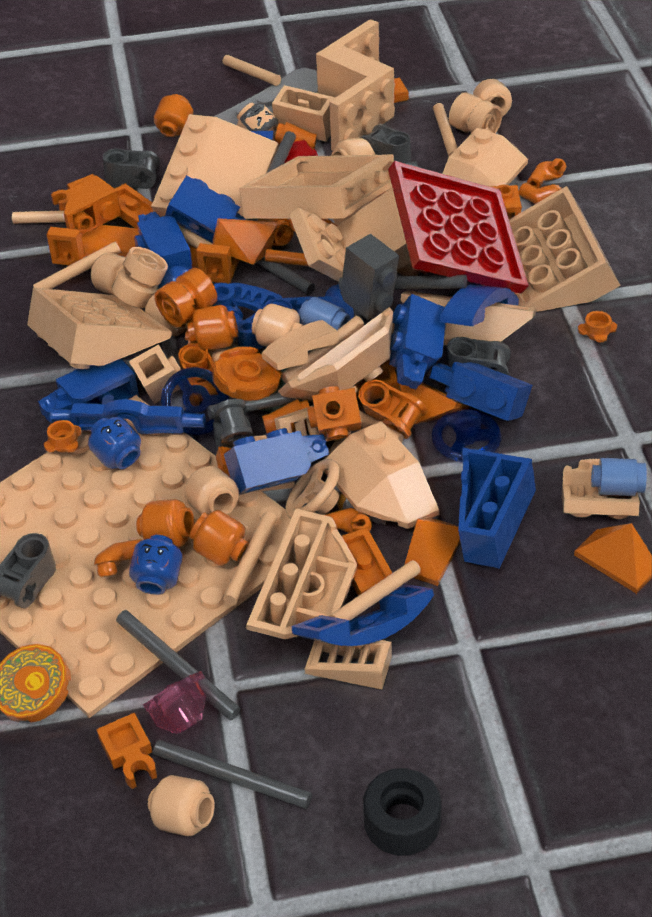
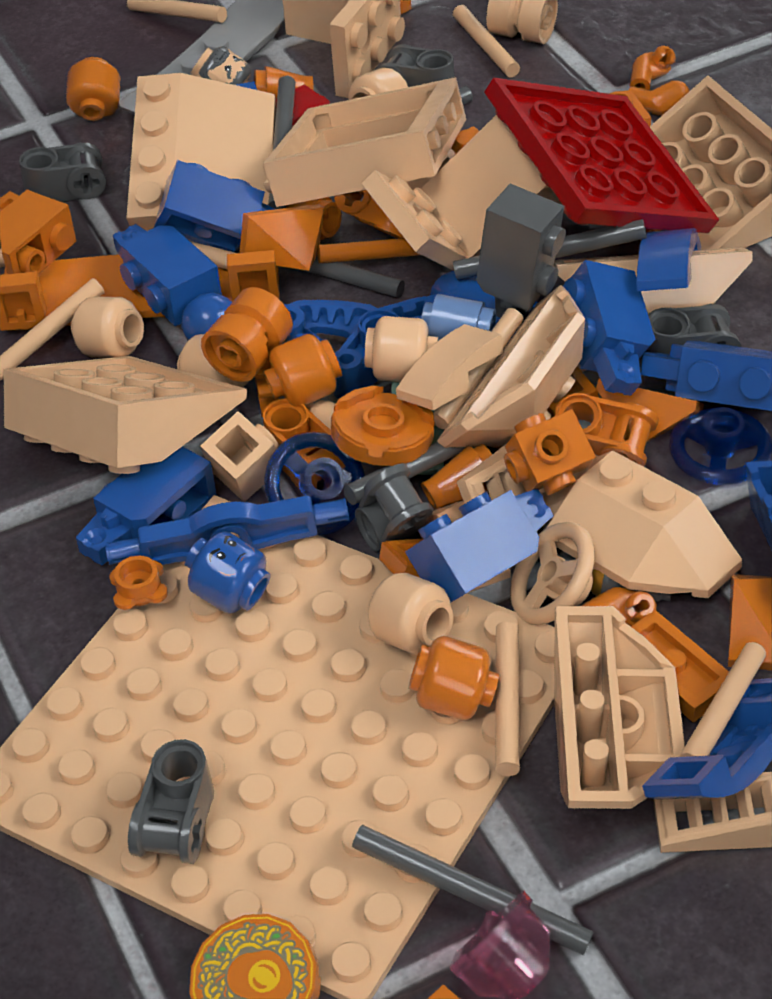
camera: 15 degrees left, 0 degrees up
orange arm [94,539,141,578] -> none
light nougat wheel [112,247,168,308] -> none
orange plate [115,183,153,229] -> none
blue head [129,535,183,595] -> none
orange head [136,499,195,547] -> none
light nougat slope [272,85,336,142] -> none
light nougat wedge [442,128,528,186] -> none

